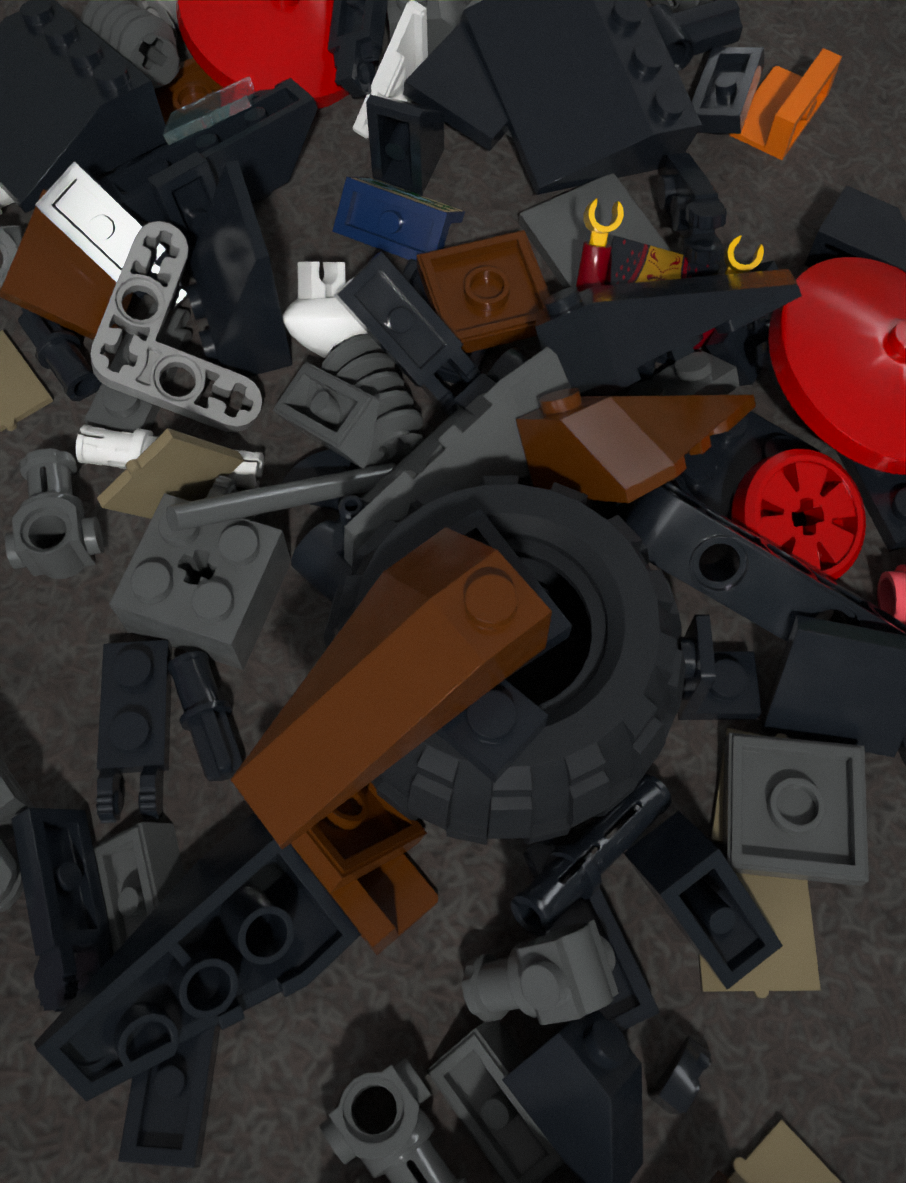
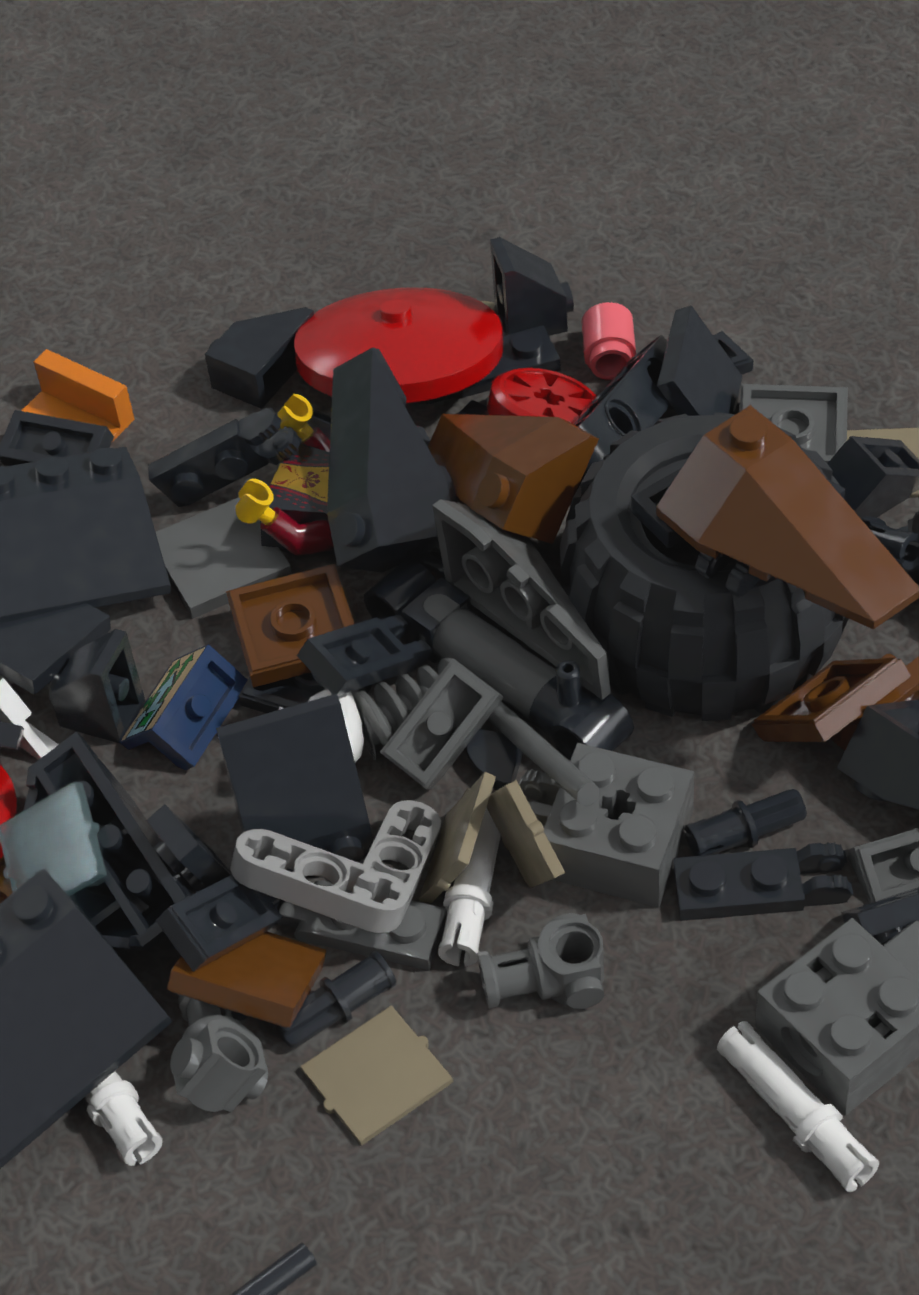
camera: 85 degrees left, 15 degrees down
none -> dark tan piece [419,772,496,904]

